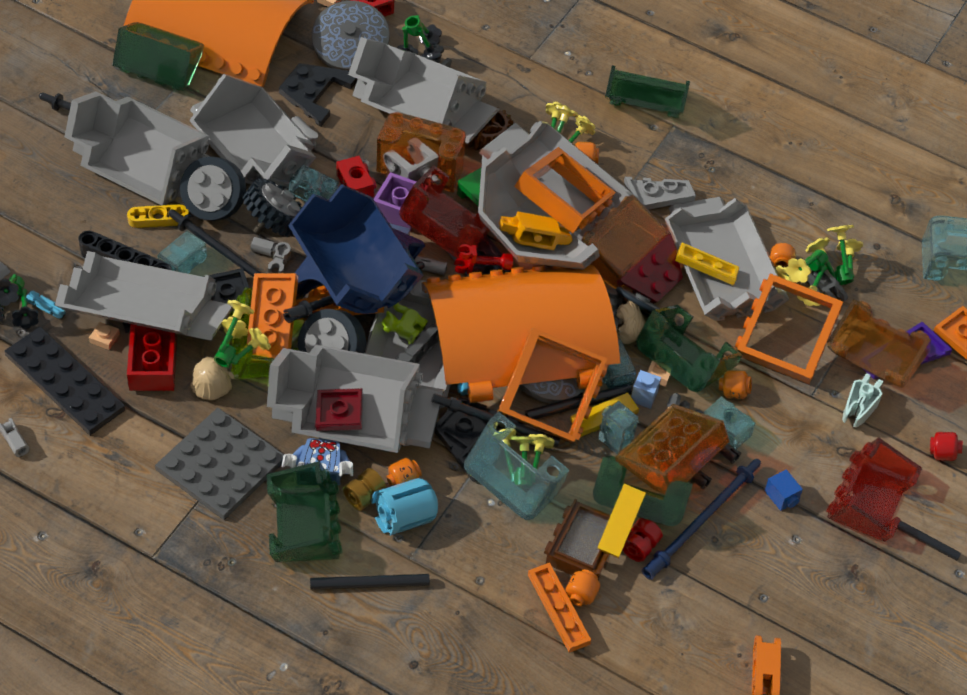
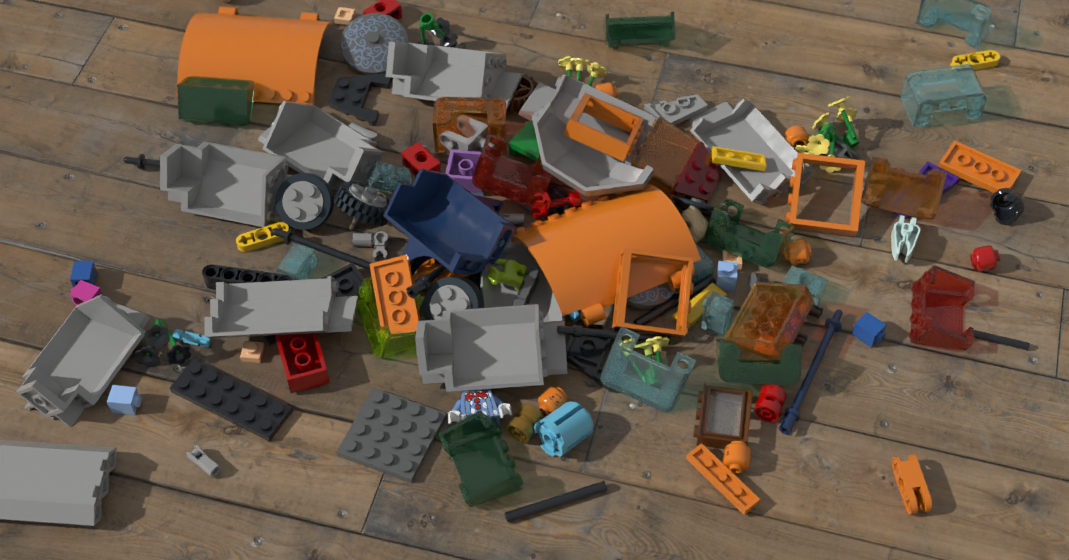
camera: 10 degrees left, 0 degrees up
tan hair [190,357,232,400] -> none
plant [214,300,271,368] -> none
dark red tile [315,388,363,431] -> none
light orange hinge [498,211,573,250] -> none
yellow tile [597,484,646,558] -> none

